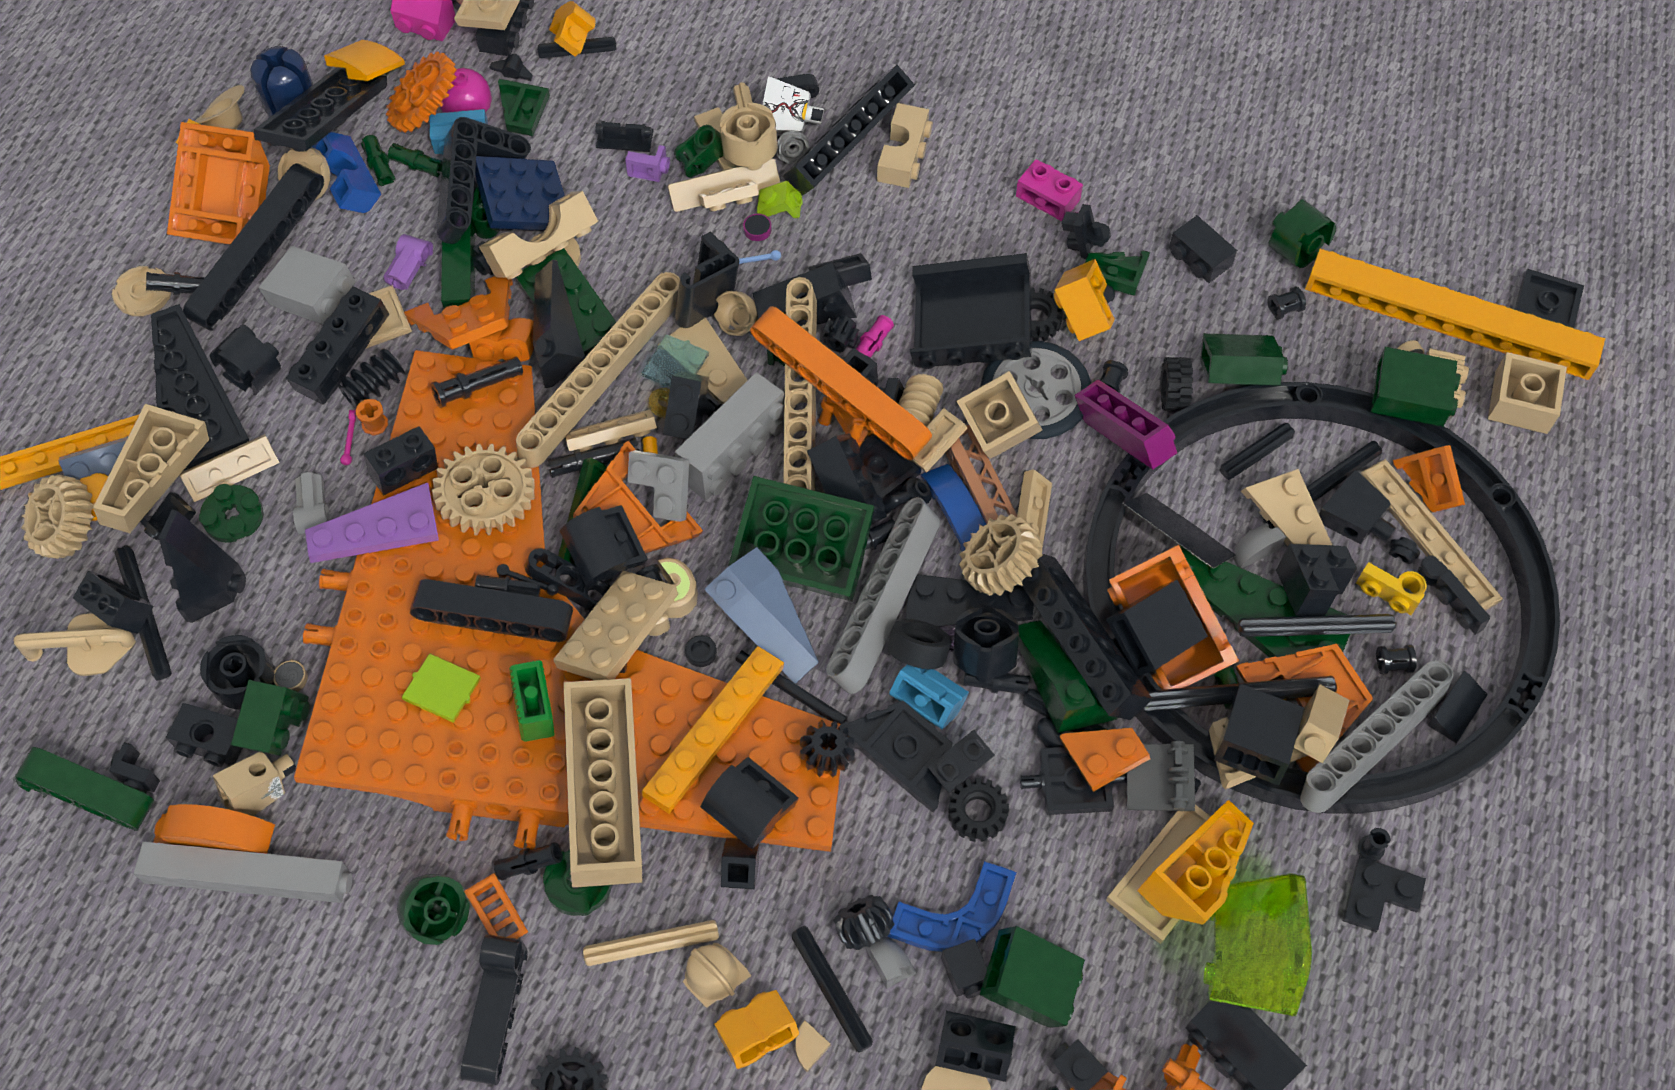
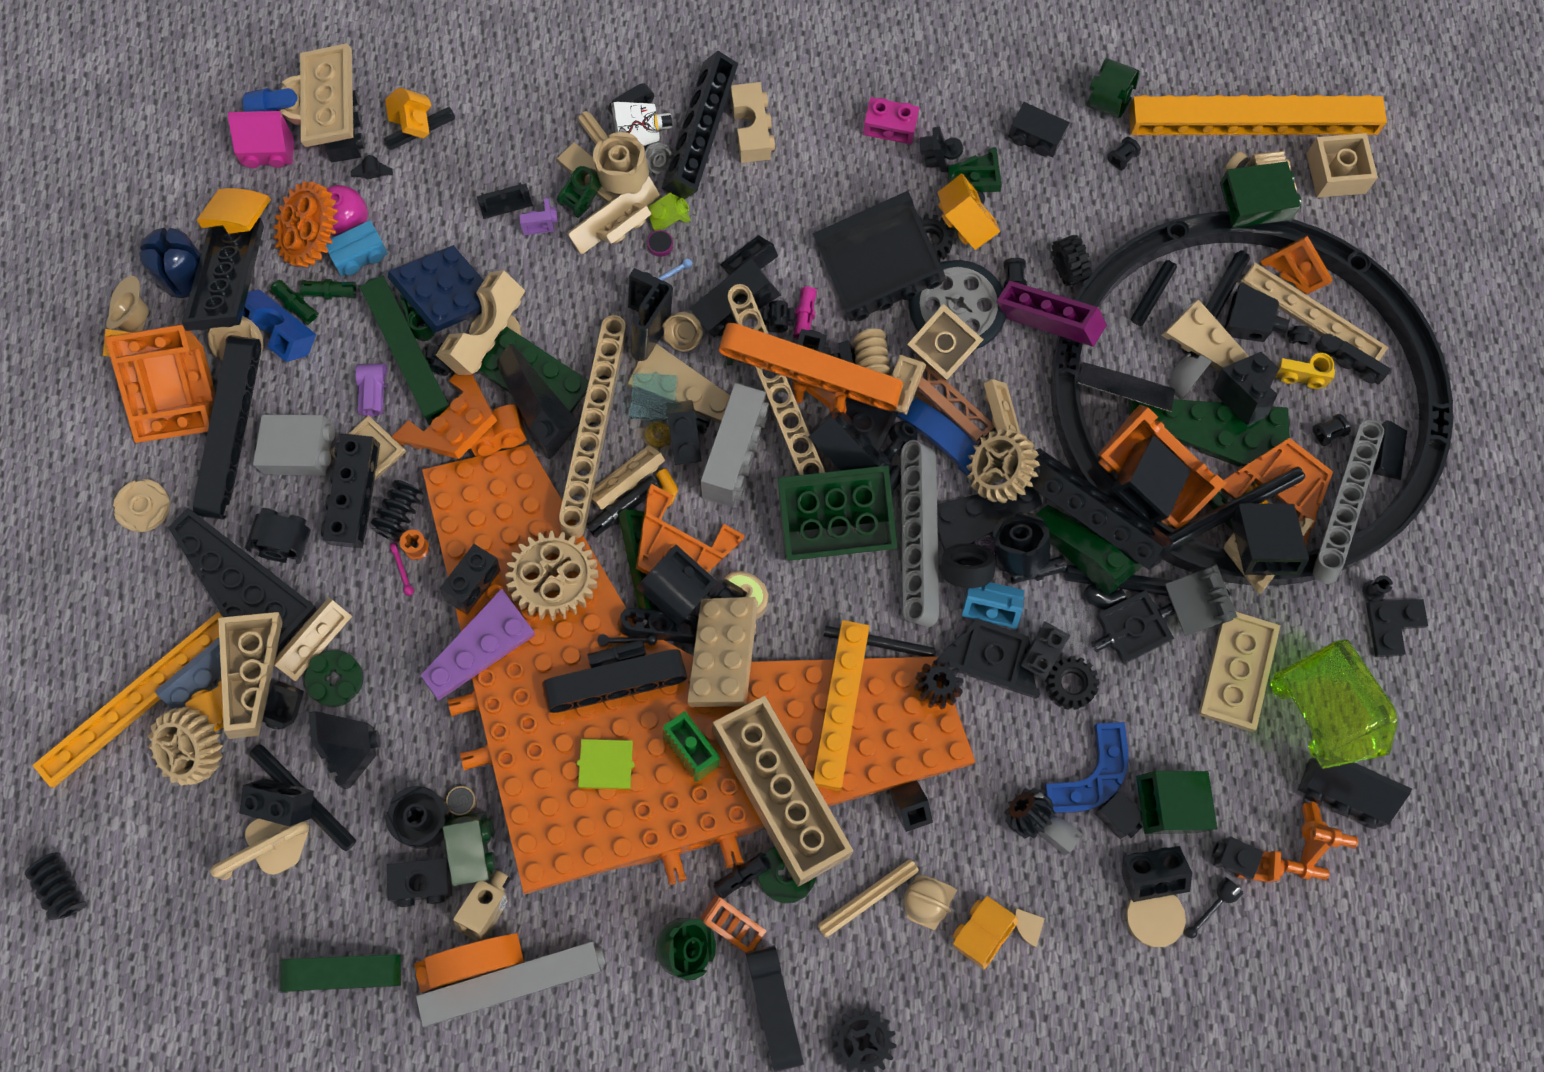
camera: 25 degrees left, 10 degrees up
black bracket [109,742,160,792] -> none
black pin [146,272,205,295] -> none
light grey piece [293,472,330,534] -> none
black pin [431,356,523,408] -> none
black beam [436,117,531,244] -> none
dark green wing [498,79,550,136] -> none
light grey plate [628,450,689,522] -> none
black tile [685,635,717,667] -> none
black brick [700,757,799,849] -> none
sand blue wedge [705,547,819,684] -> none
black axle [792,926,873,1053] -> none
orange wing [1060,728,1150,792] -> none
light orange wedge [1137,799,1254,925] -> none
dark green brick [1200,333,1288,385] -> none
black axle [1238,614,1396,637] -> none
tan brick [1294,684,1350,763] -> none
black plate [1515,269,1584,328] -> none

